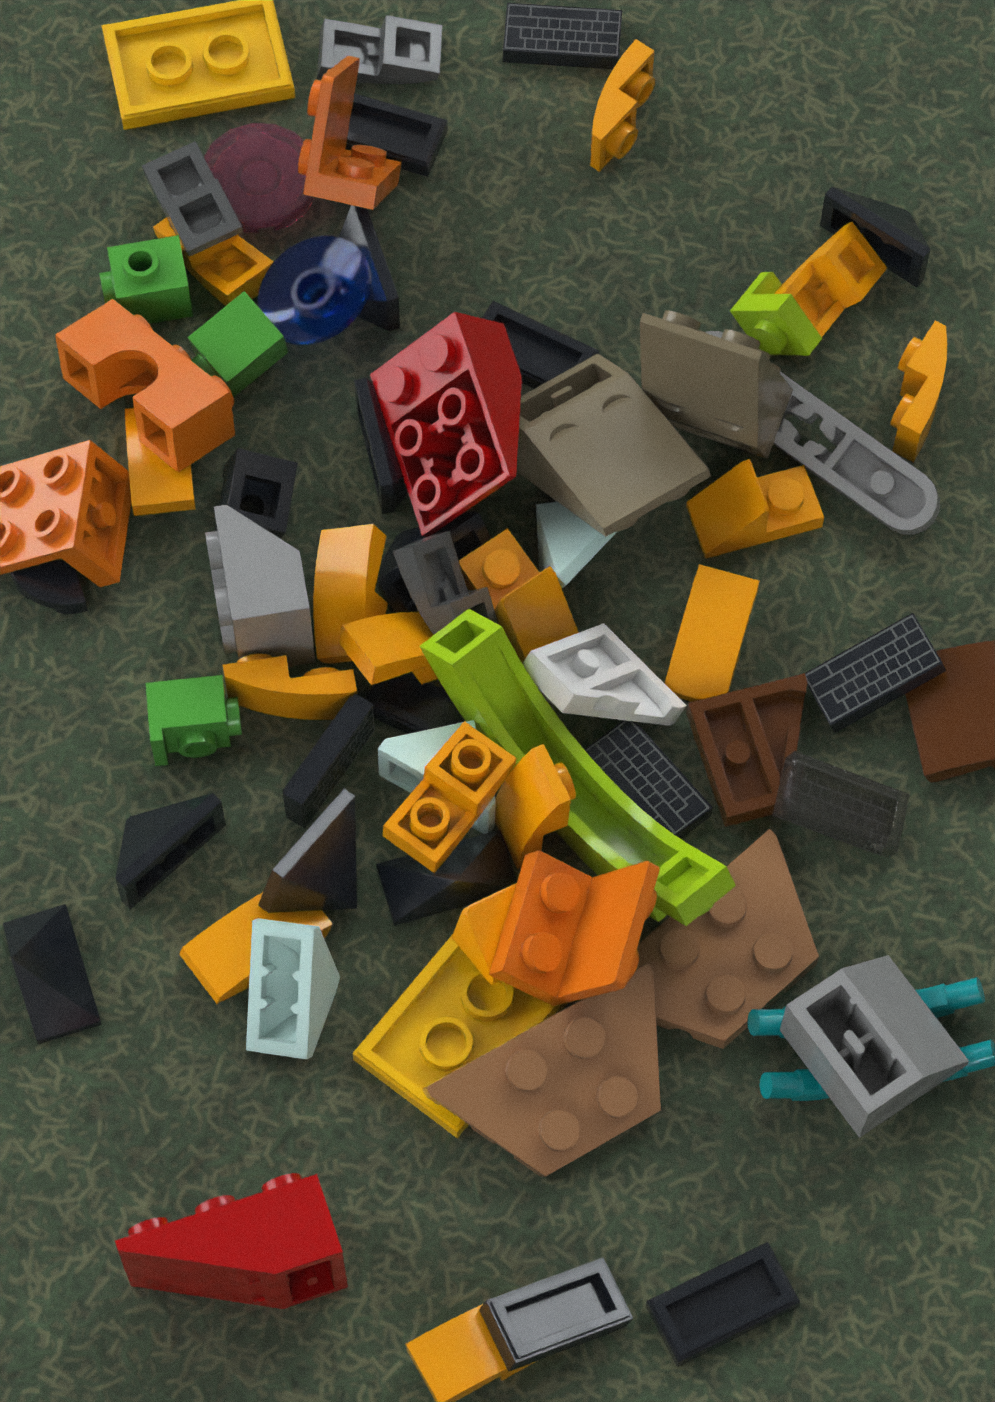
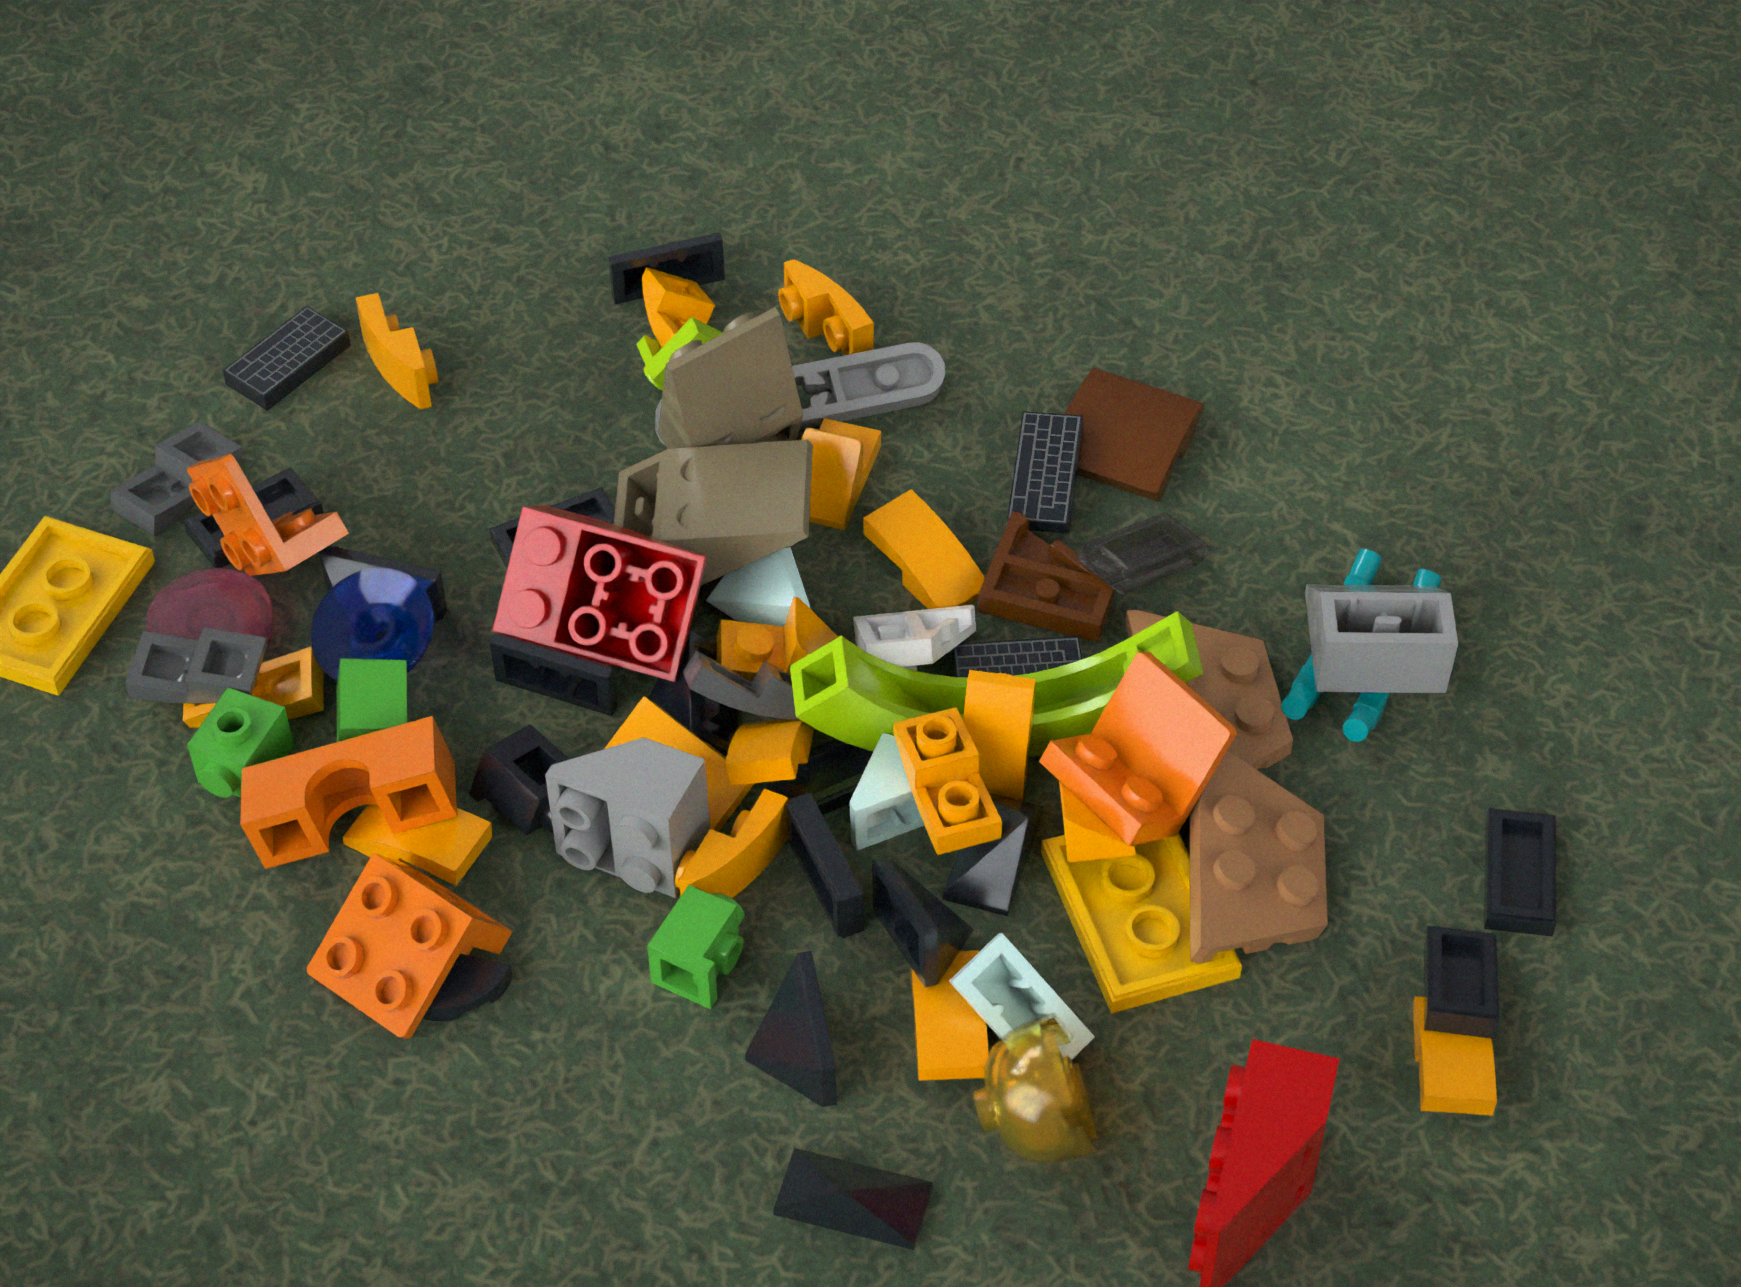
camera: 55 degrees left, 15 degrees down
none -> clear yellow cylinder [973,1014,1098,1164]

